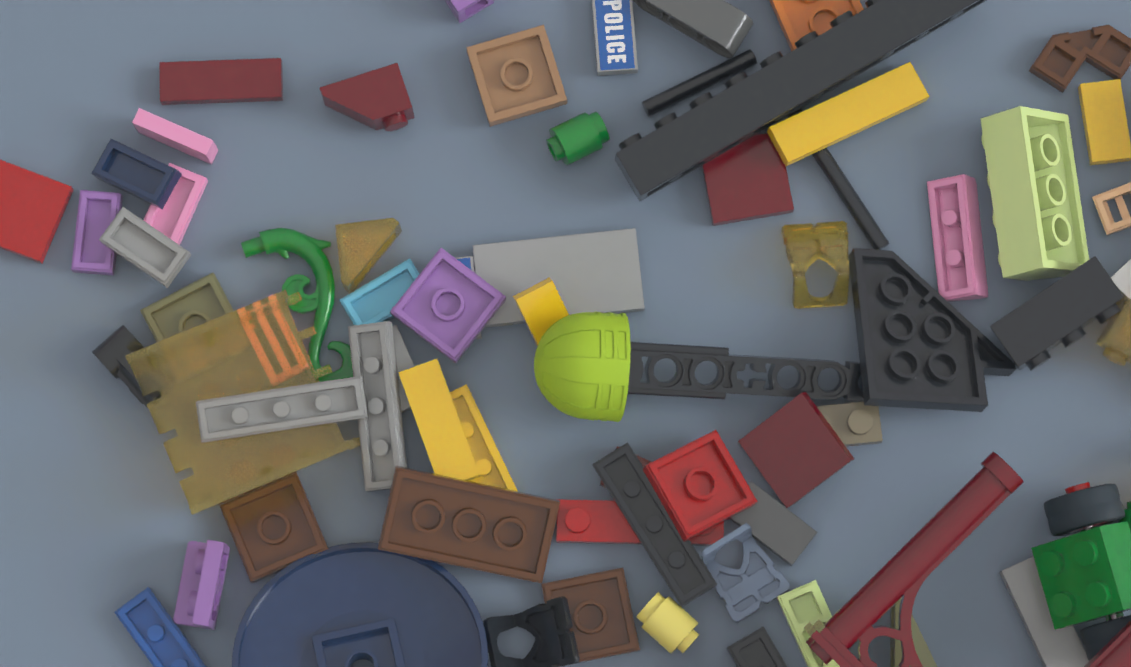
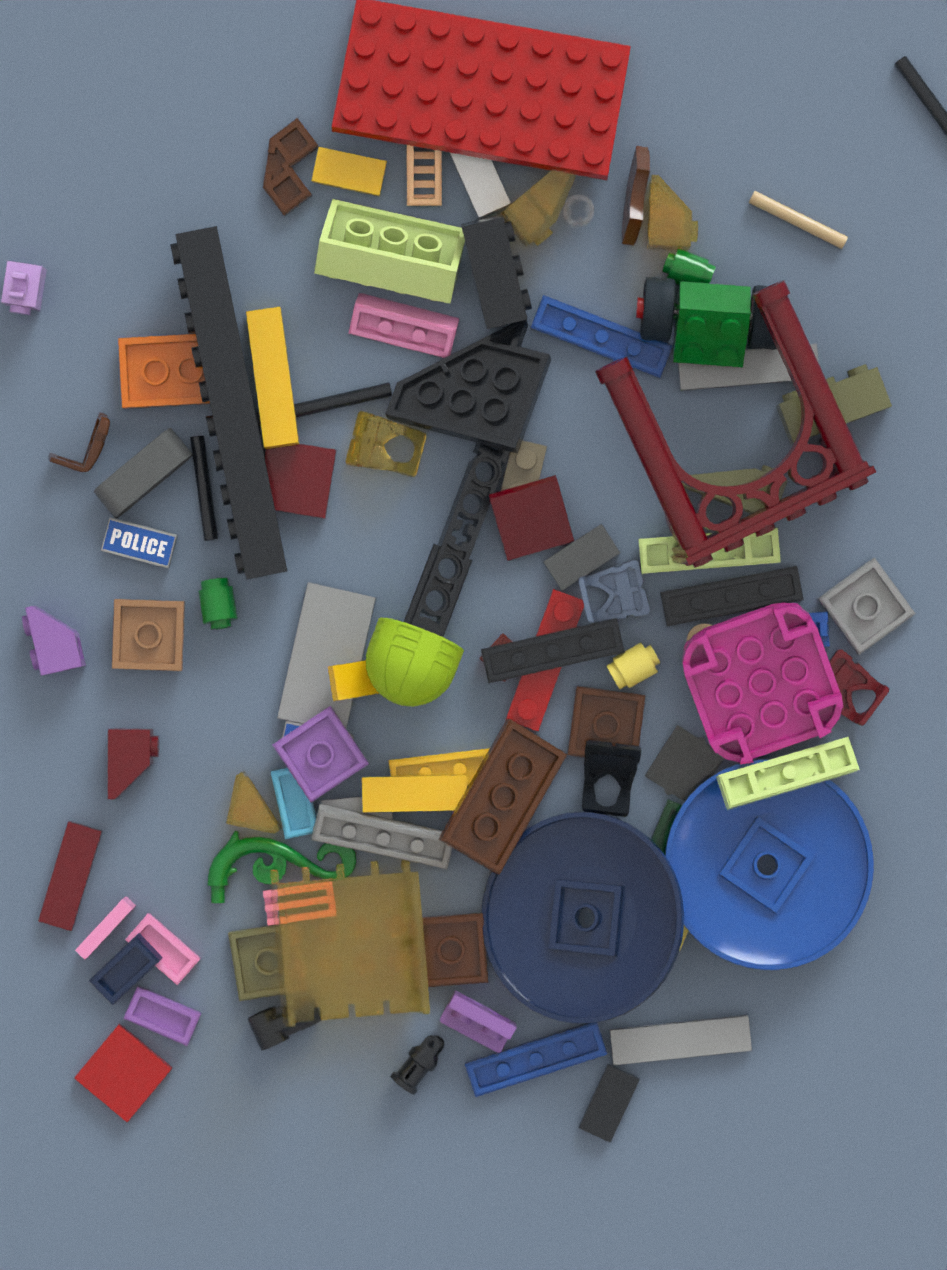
camera: 75 degrees left, 10 degrees up
light grey tile [99,207,191,288] -> none
light grey tile [195,376,368,443] -> none
red tile [643,430,758,542] -> none
none -> black piece [390,1035,444,1095]
none -> blue tile [531,295,673,379]

